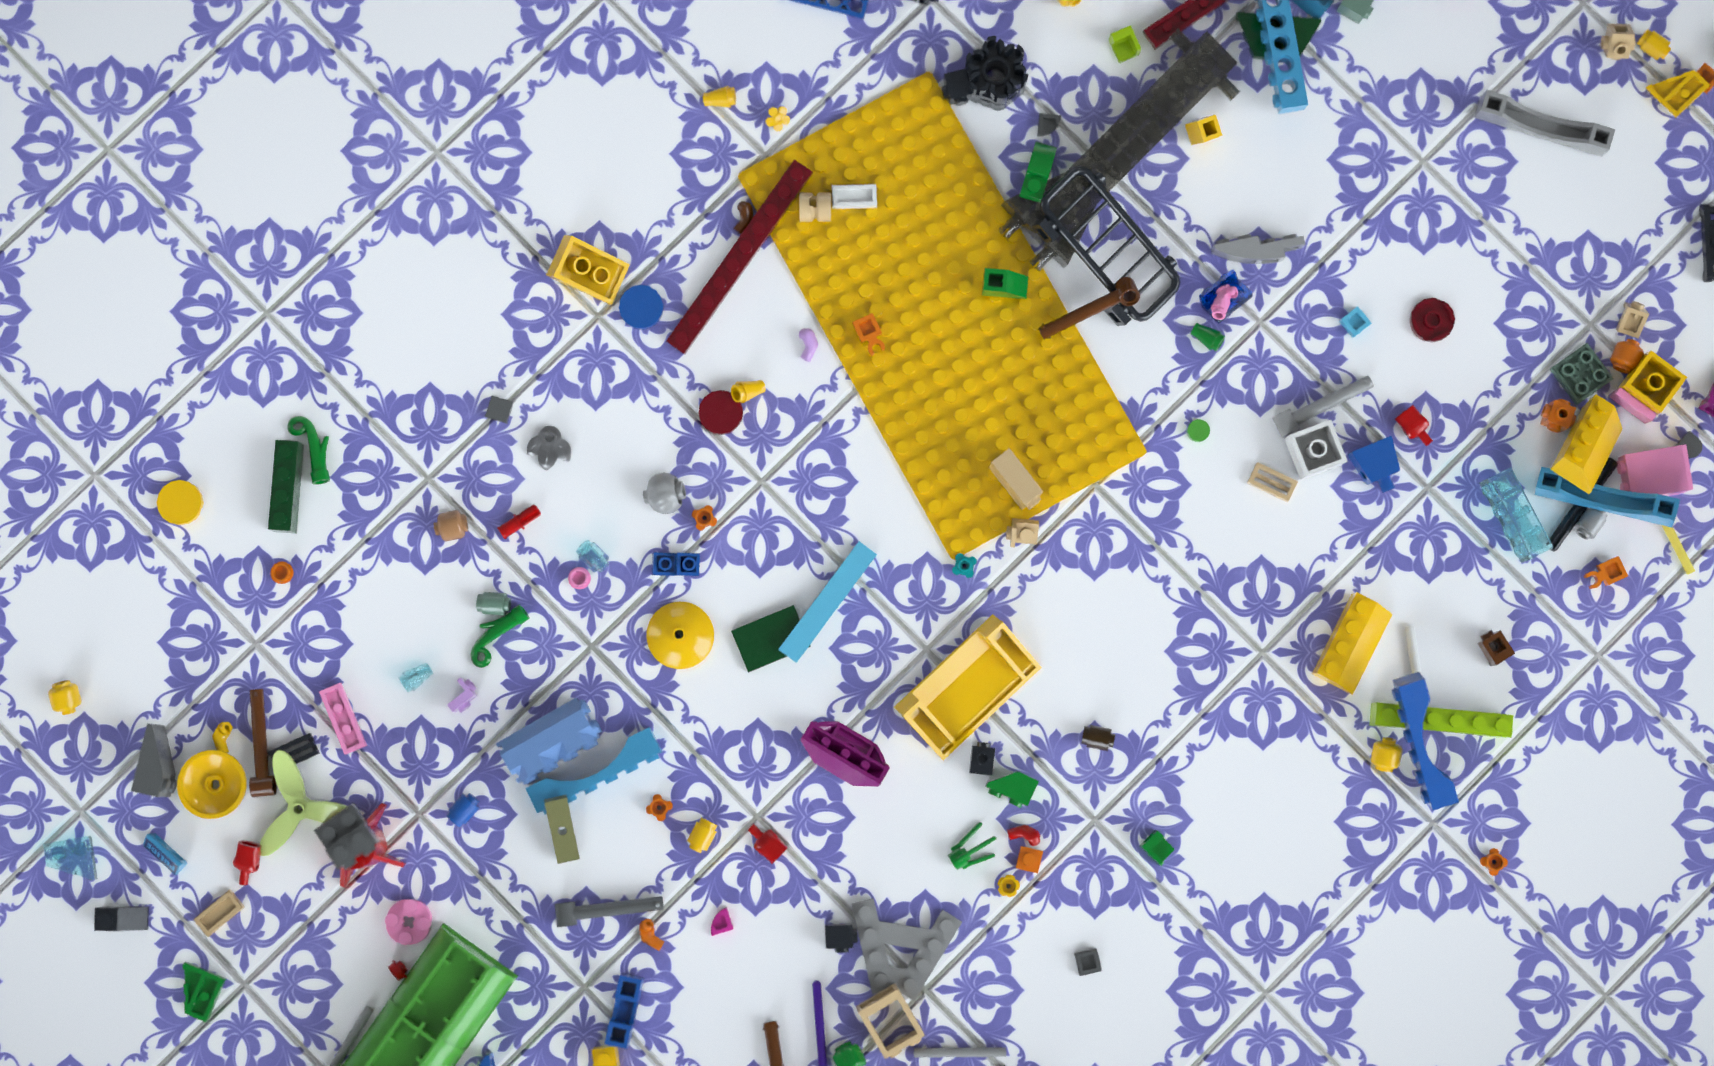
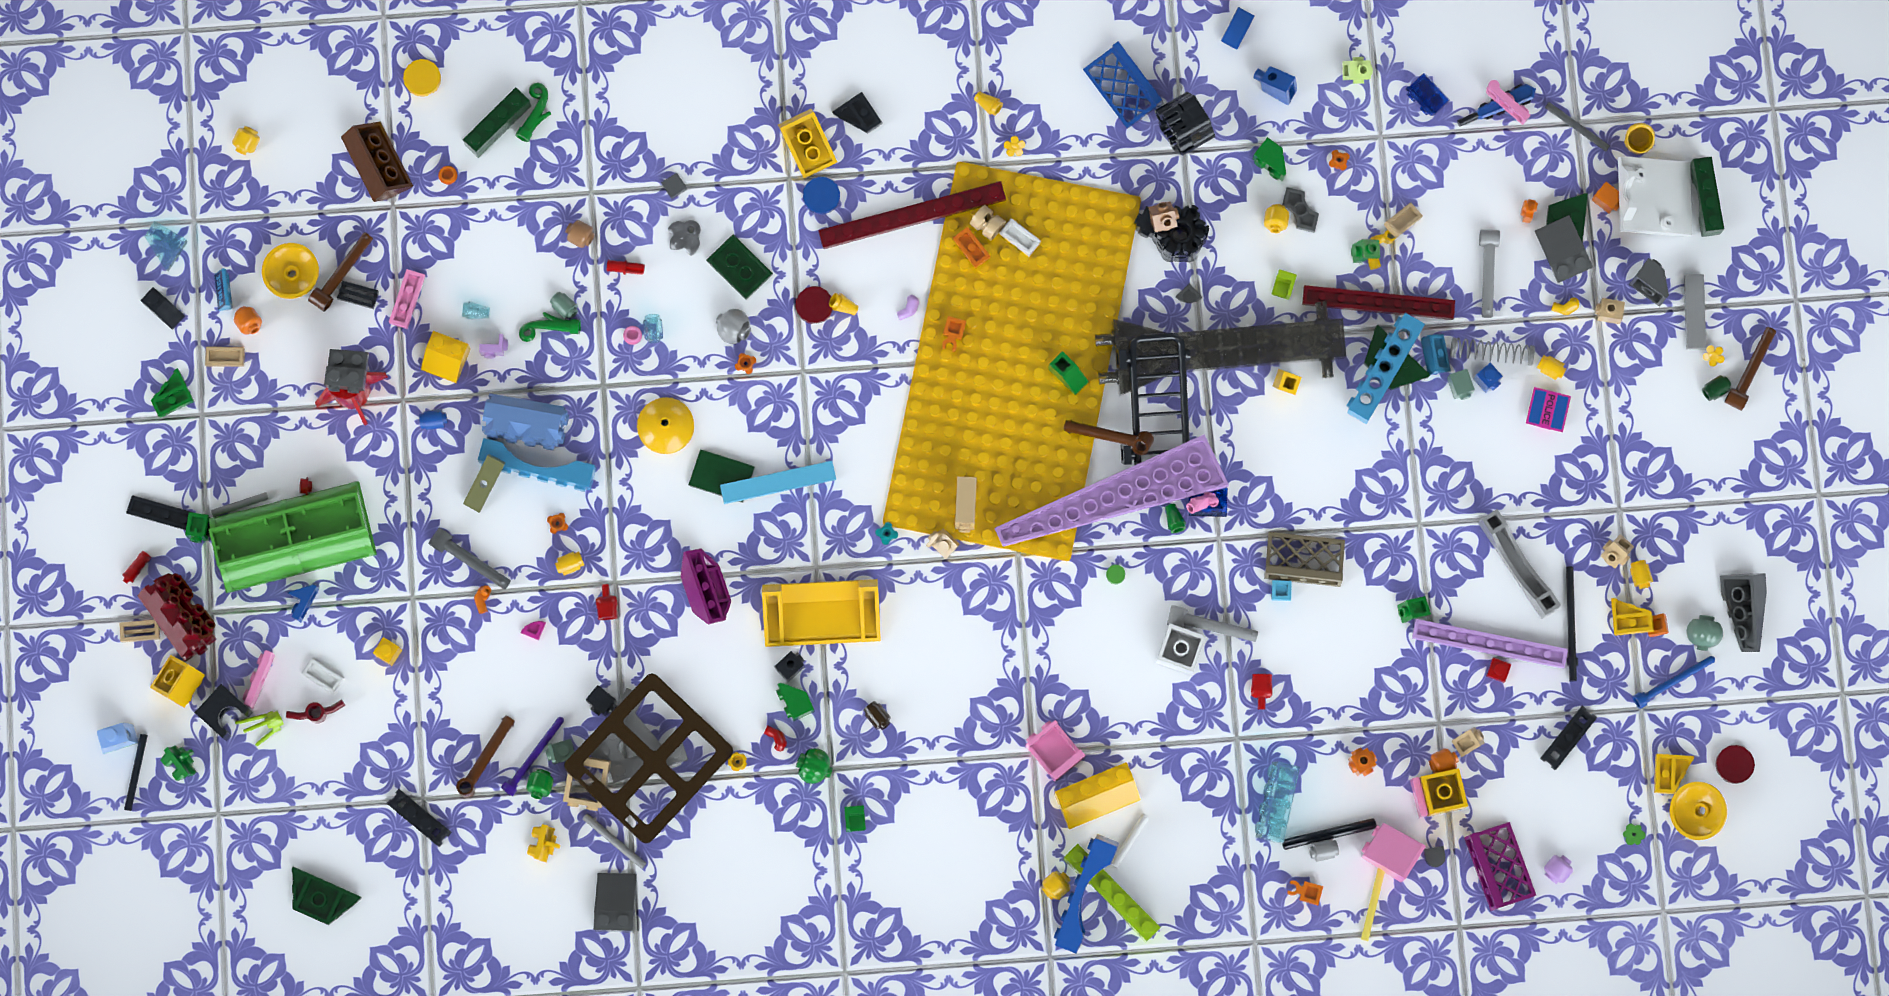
camera: 40 degrees right, 5 degrees down
dark grey slope [131,723,177,797] -> none
yellow arm [212,722,232,753] -> none
red piece [233,840,261,885] -> none
yellowish green piece [260,750,348,856] -> none
bright pink plate [385,899,432,945] -> none
blue arch [604,973,644,1049] -> none
blue slope [652,552,700,576] -> none
reddish brown arm [733,201,754,235] -> none
green plant [948,822,997,870] -> none
orange plate [1015,846,1043,873] -> none
green arch [1019,141,1057,203] -> none
dark grey tile [1074,948,1102,976] -> none
light grey slope [1211,234,1305,264] -> none
tan tile [1247,462,1298,502] -> none
blue torso [1348,436,1400,493] -> none
dark red tile [1409,297,1455,343] -> none
reddish brown brick [1477,629,1516,666] -> none
dark azure arch [1534,467,1681,528] -> none
sand green tile [1549,343,1614,405] -> none
yellow slope [1550,394,1623,494] -> none
none -> orange head [233,306,262,335]
none -> reddish brown slope [341,121,413,202]
none -> yellow slope [421,331,471,384]
none -> sand green bracket [545,739,575,765]
none -> dark brown window [564,673,733,844]
none -> dark green tile [706,234,773,300]
none -> green plant [796,748,833,784]
none -> black wing [832,92,883,134]
none -> orange plate [952,227,991,269]
none -> lavender wing [995,434,1229,547]
none -> bright pink panel [1025,720,1086,782]
none -> medium nougat brick [1148,201,1179,232]
none -> dark tan fence [1264,532,1345,587]
none -> green bracket [1397,596,1431,623]
none -> lavender plate [1412,619,1568,669]
none -> red plate [1486,657,1512,683]
none -> black bar [1566,566,1578,682]

